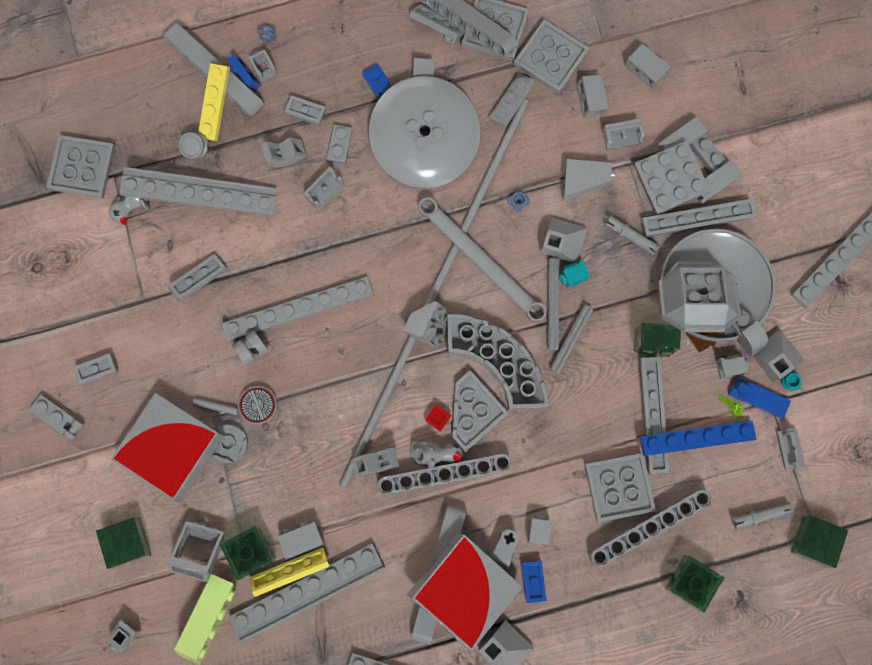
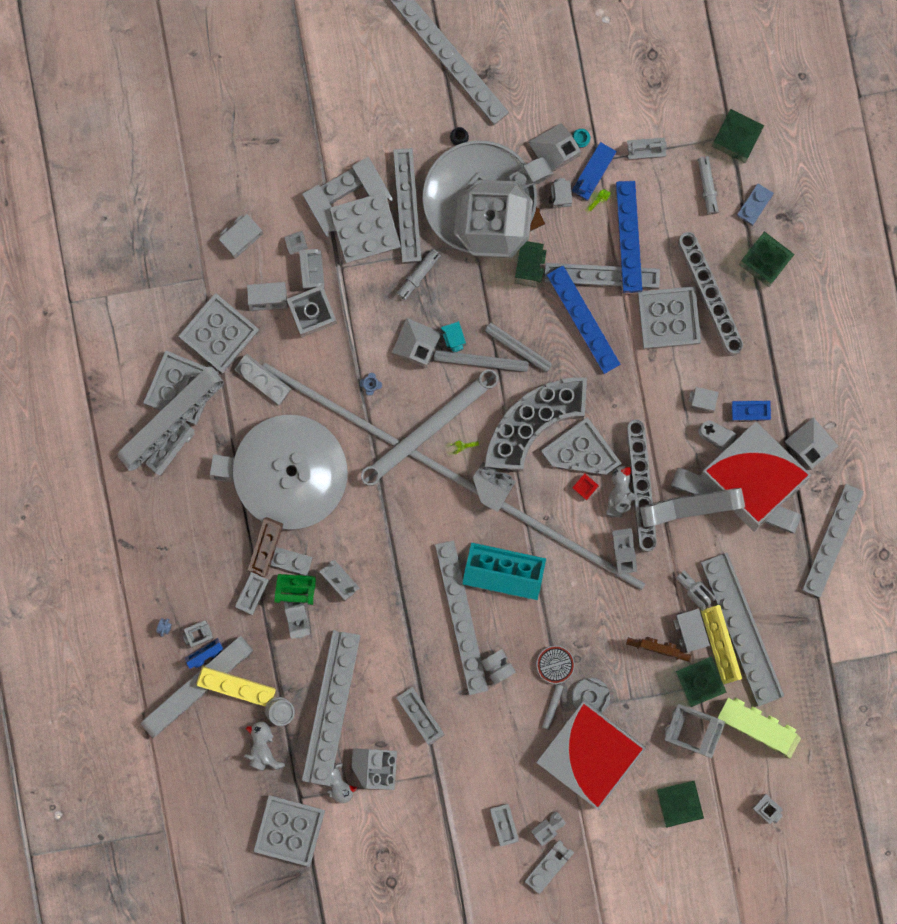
camera: 80 degrees left, 5 degrees up
blue plate [362,64,392,100] -> none
light grey slope [562,159,615,201] -> none
none -> light grey animal [244,722,285,771]
none -> plate [248,517,284,578]
none -> green plate [274,574,316,605]
none -> light grey plate [285,231,308,255]
none -> light grey brick [287,285,337,337]
none -> light grey slope [352,748,397,790]
none -> black piece [450,127,469,146]
none -> clear neon green hand [451,440,479,454]
none -> teal slope [462,542,546,600]
none -> light grey plate [531,812,566,846]
none -> blue plate [547,266,621,374]
none -> reddish brown plate [626,637,692,662]
none -> light grey beam [640,488,745,527]
none -> light grey arm [676,570,717,611]
none -> sand blue plate [737,183,774,226]

